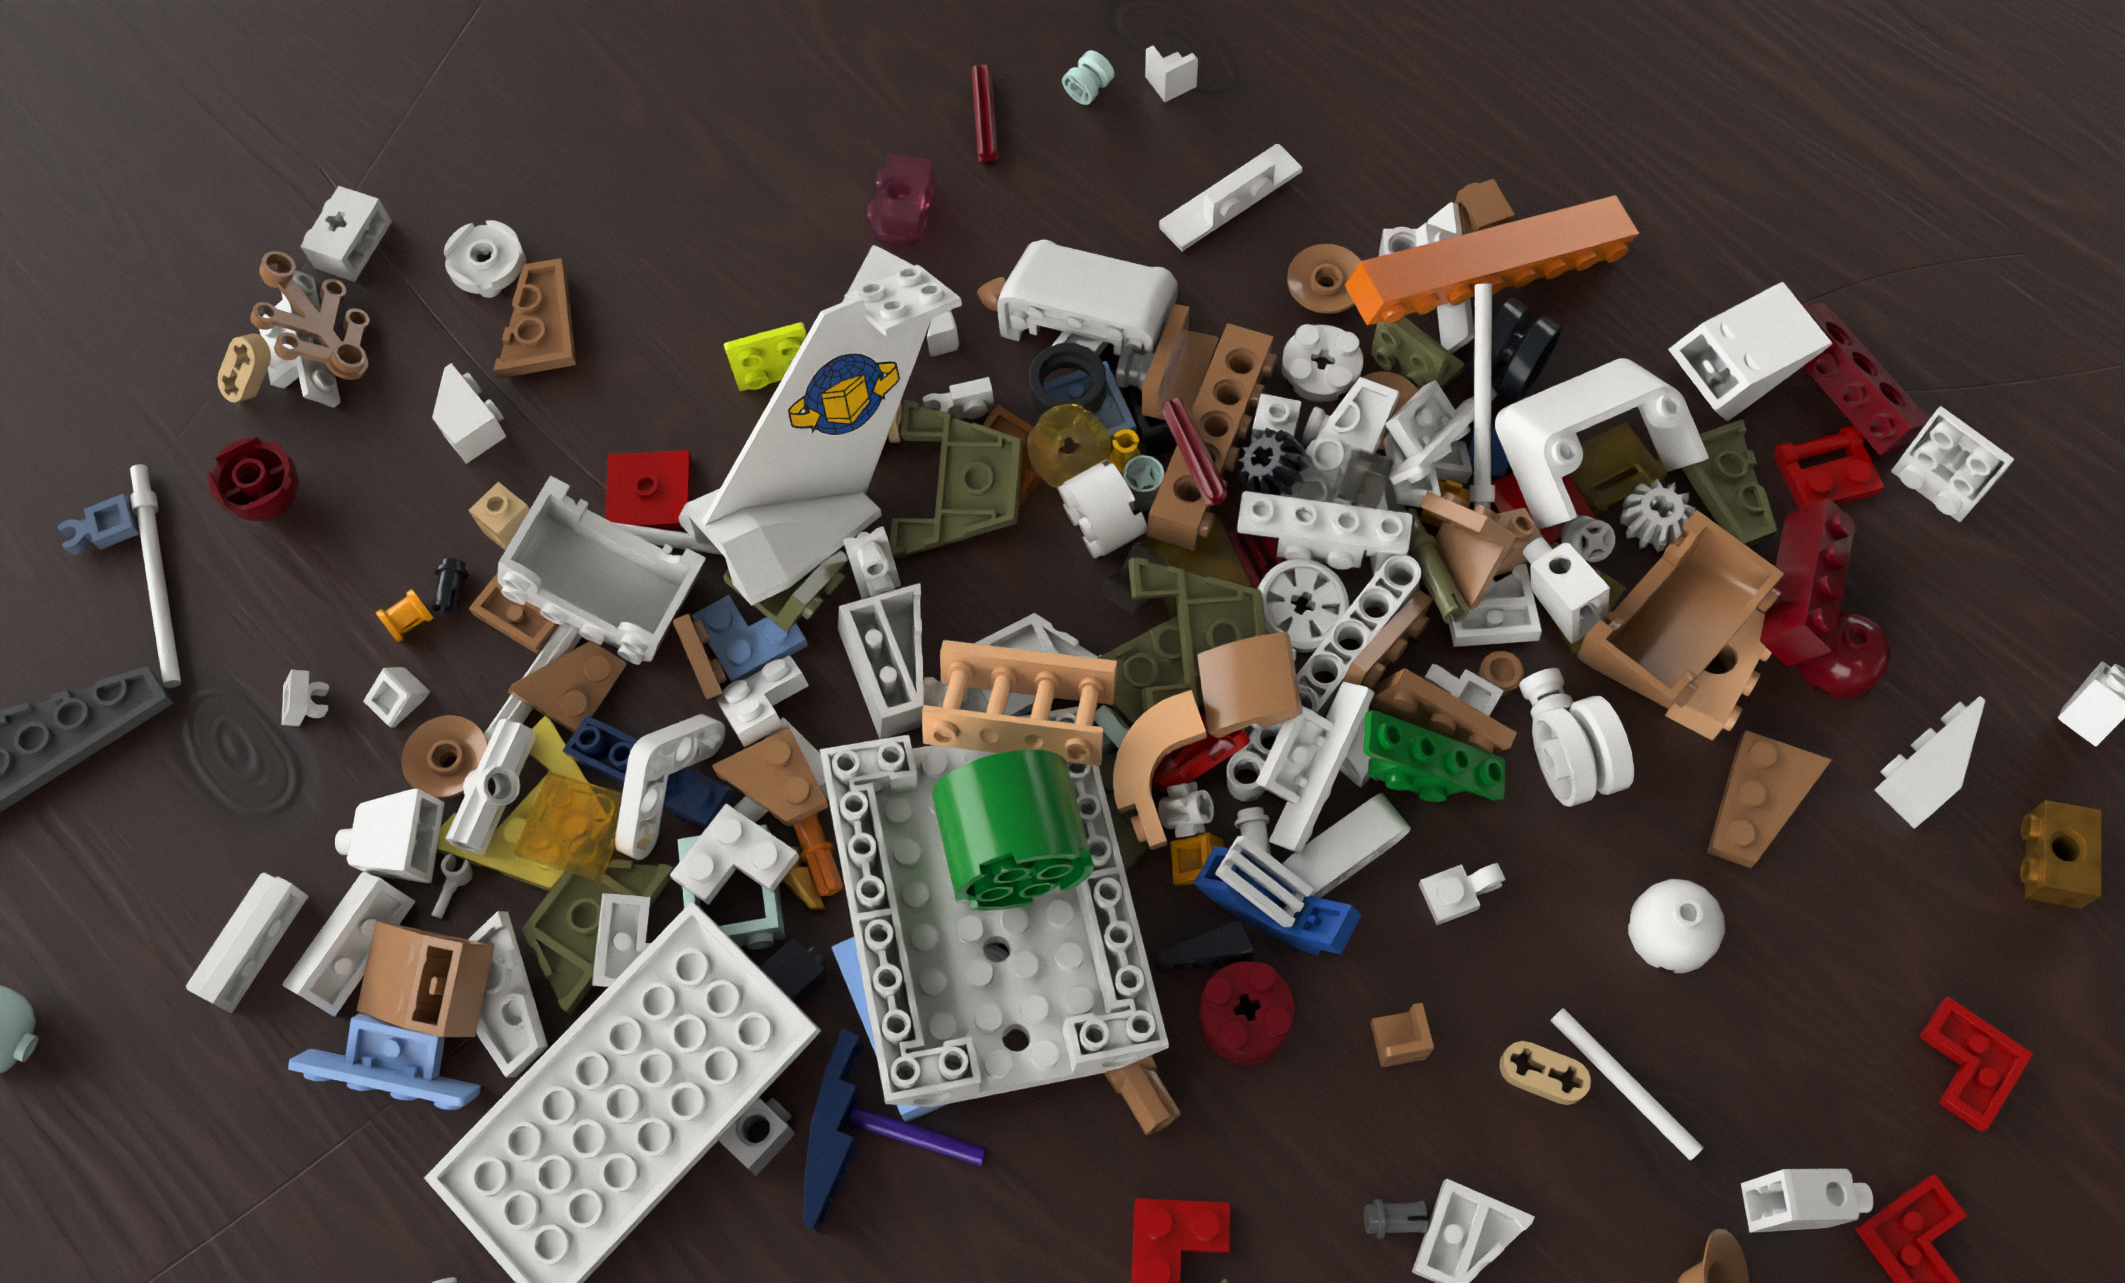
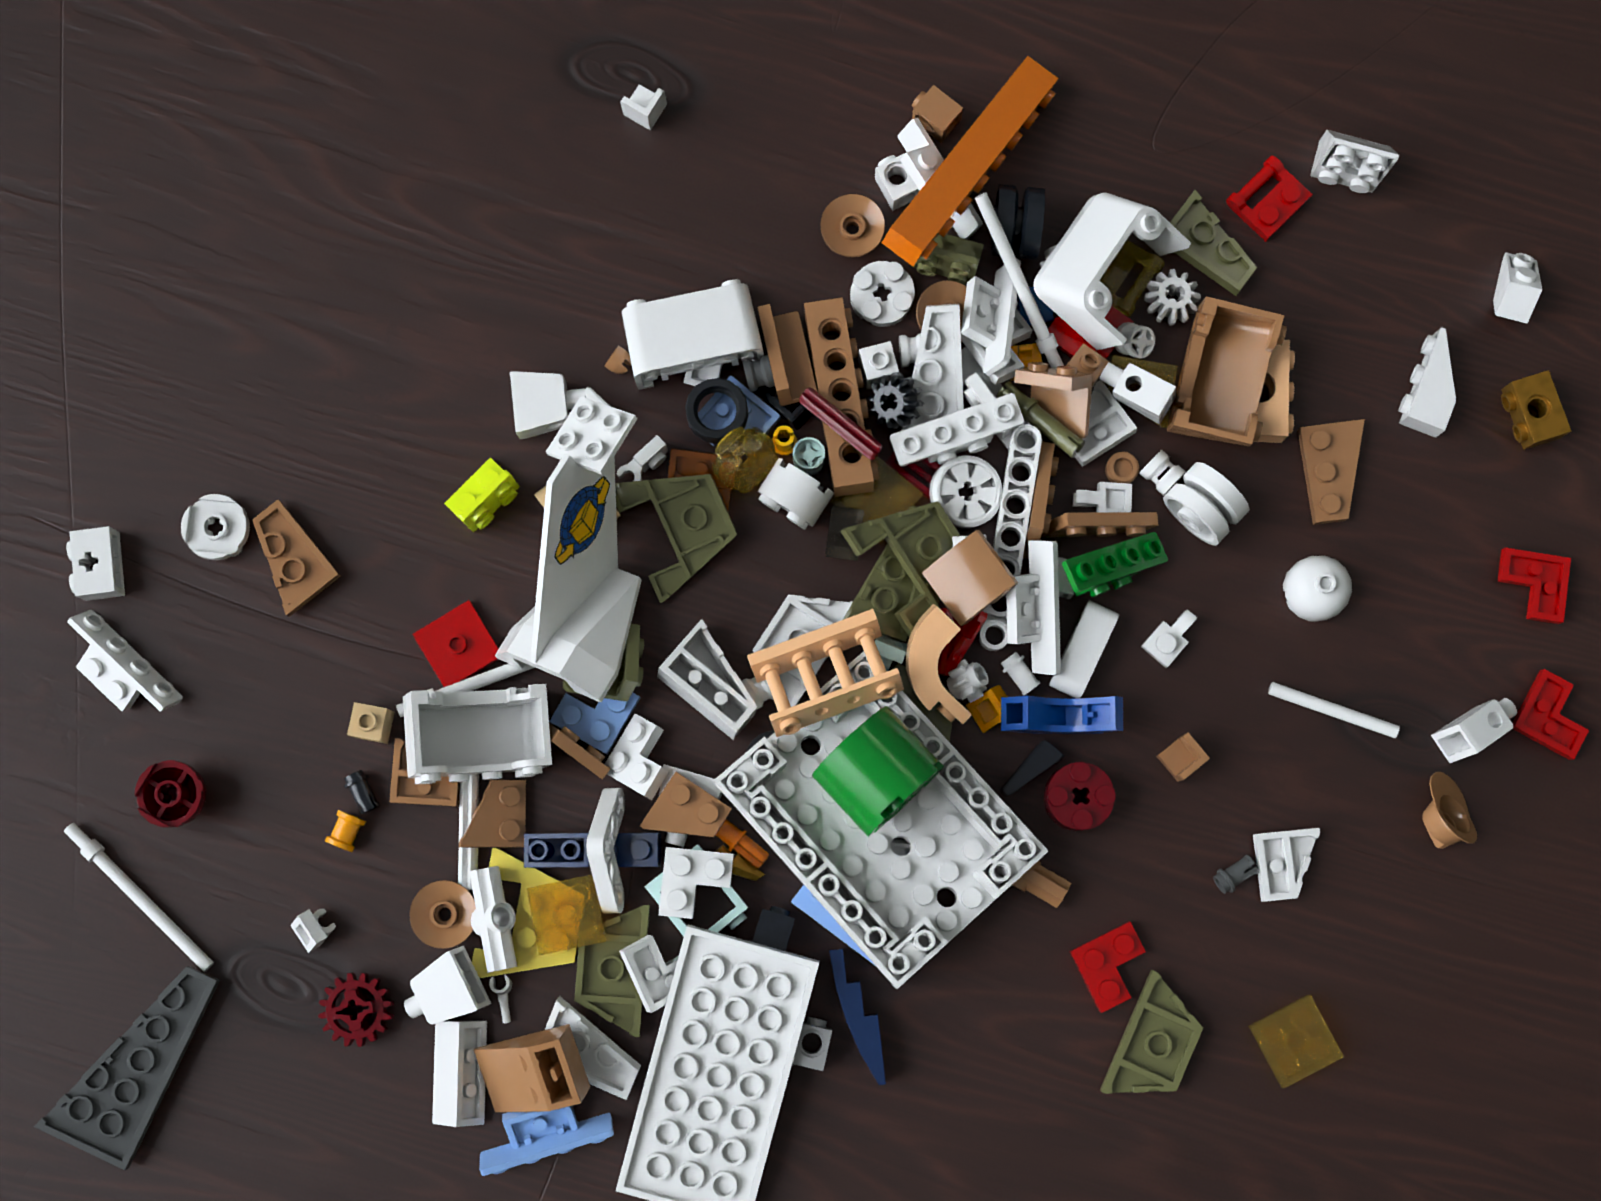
camera: 30 degrees left, 15 degrees up
sand blue plate [57,494,140,555] -> none
white panel [186,873,308,1014] -> none
tan beam [217,333,271,403] -> none
medium nougat plant [250,251,370,380] -> none
white slope [363,667,430,728] -> none
white slope [432,363,507,464] -> none
white hips [843,526,901,599] -> none
dark purple bar [848,1106,987,1166] -> none
clear pink brick [867,154,936,246] -> none
dark red axle [971,64,998,164] -> none
light aqua wheel [1062,50,1114,105] -> none
white bracket [1159,144,1303,252] -> none
white tile [1215,835,1313,927] -> none
clear smoke panel [1332,444,1394,509] -> none
tan beam [1499,1041,1591,1105] -> none
white slope [1668,282,1833,422] -> none
dark red brick [1760,498,1855,667] -> none
dark red cylinder [1797,611,1891,699] -> none
dark red brick [1802,303,1929,455] -> none
none -> dark red gear [318,972,394,1047]

